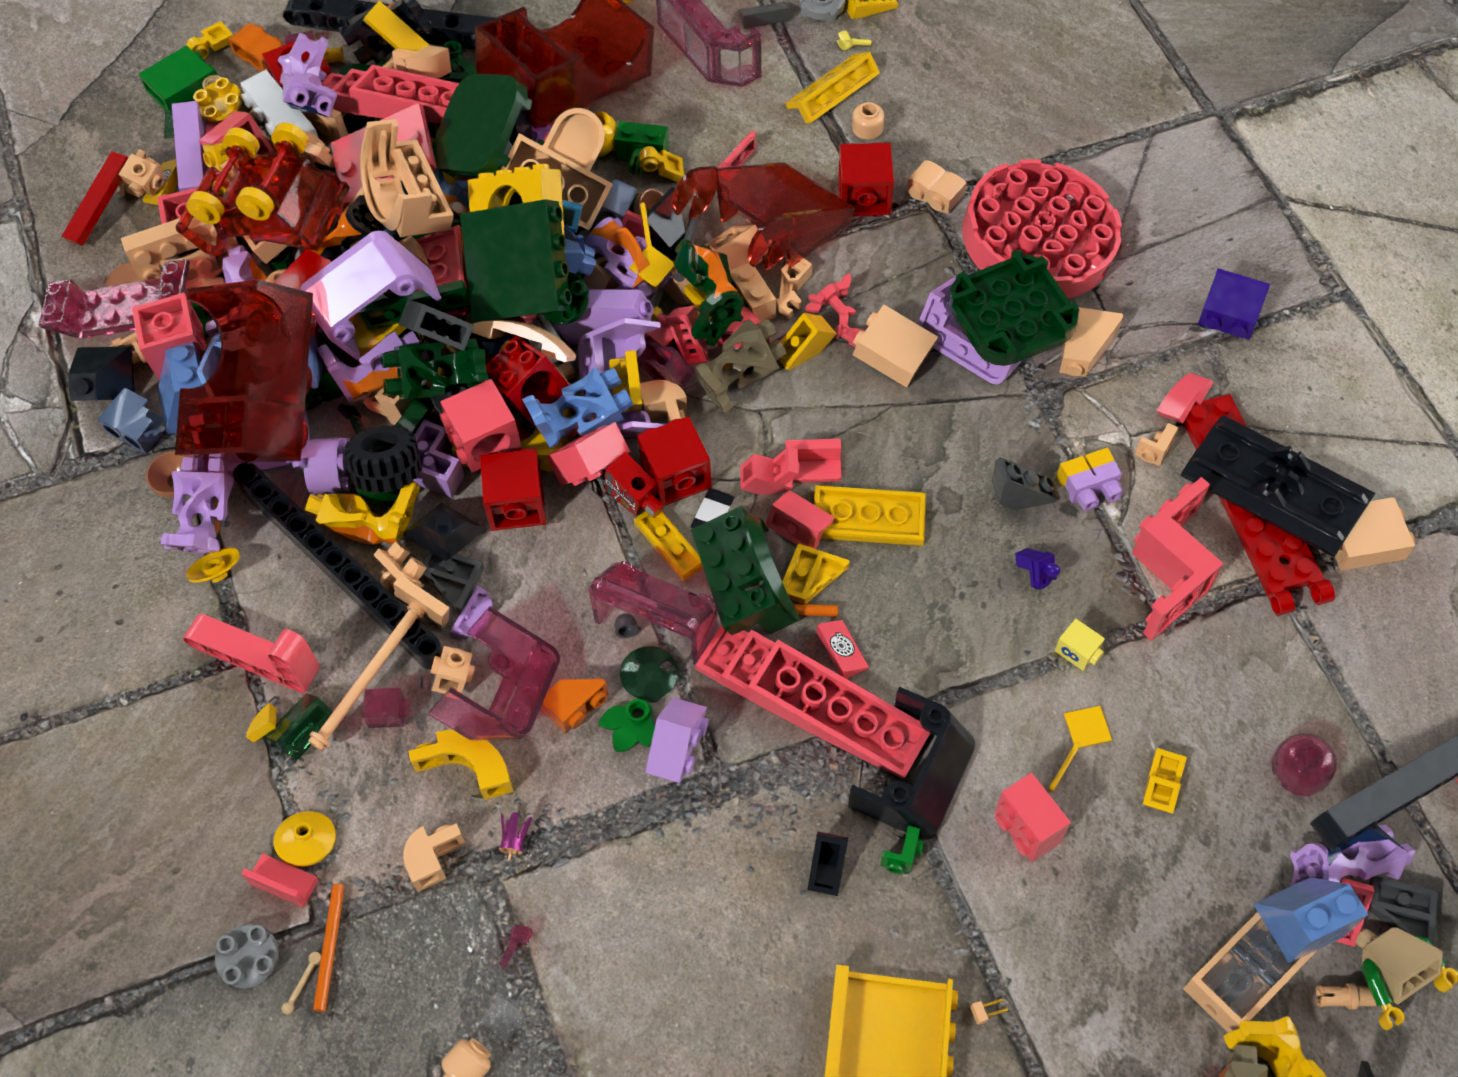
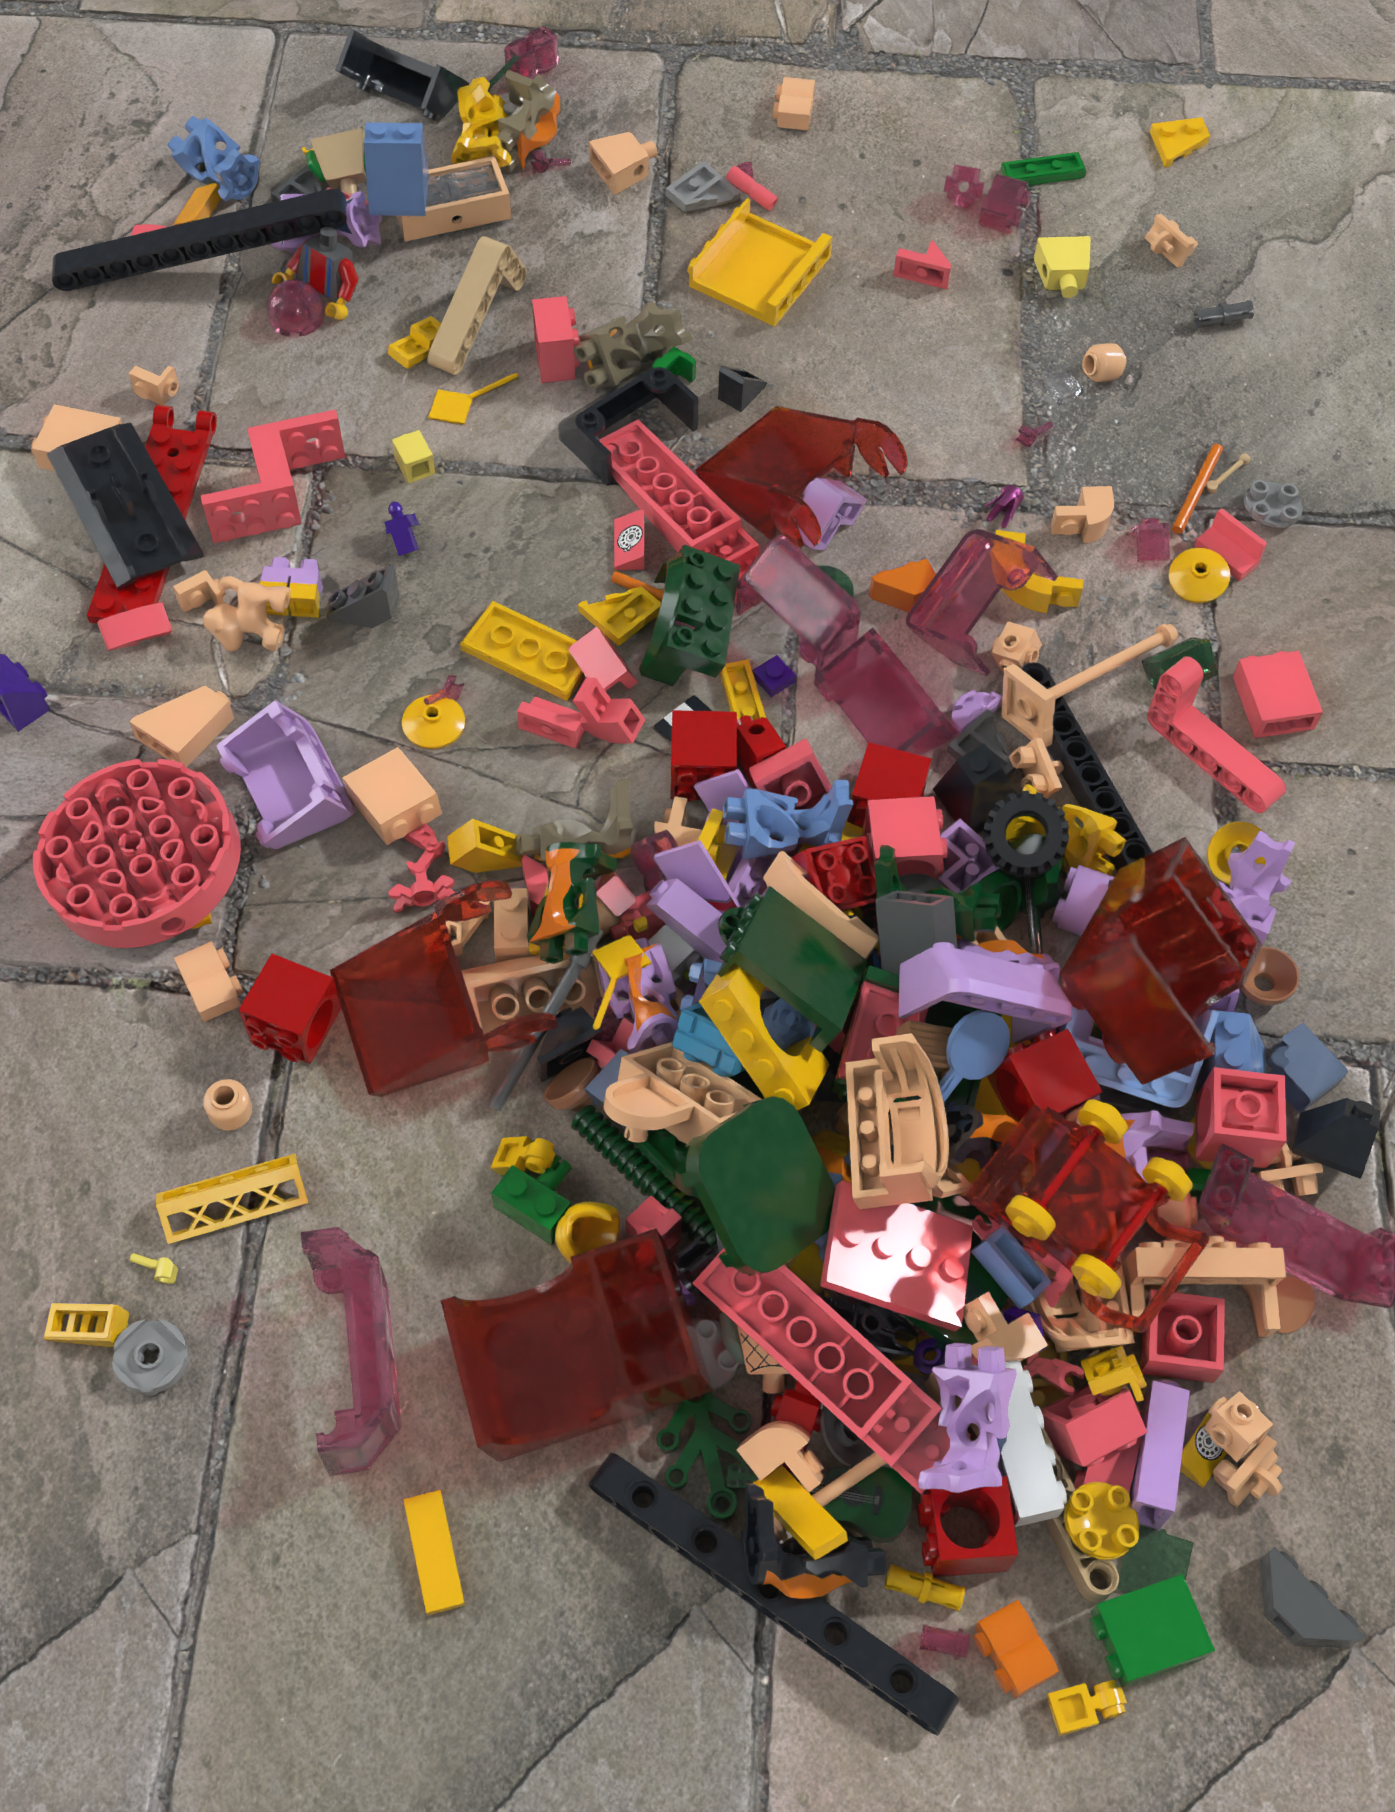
camera: 160 degrees left, 0 degrees up
red tile [61,151,128,247] -> none
yellow tile [246,703,277,743] -> none
clear pink brick [362,688,410,728] -> none
green plate [598,699,655,752] -> none
coral slope [714,130,756,180] -> none
dark grey slope [739,2,789,29] -> none
dark green tile [948,250,1079,366] -> none
light nougat piece [970,998,1008,1025] -> none
none -> light nougat bracket [129,366,179,405]
none -> light nougat animal [203,576,291,652]
none -> torso [272,227,359,320]
none -> yellow dish [402,694,465,749]
none -> clear pink hand [424,675,465,705]
none -> tan beam [427,236,527,375]
none -> dark tan hips [574,302,693,388]
none -> clear red piece [695,406,908,548]
none -> dark purple plate [752,655,796,697]
none -> clear pink windscreen [814,628,958,755]
none -> clear pink bracket [1132,518,1170,562]
none -> coral brick [1233,651,1323,738]
none -> dark grey slope [1260,1547,1365,1648]

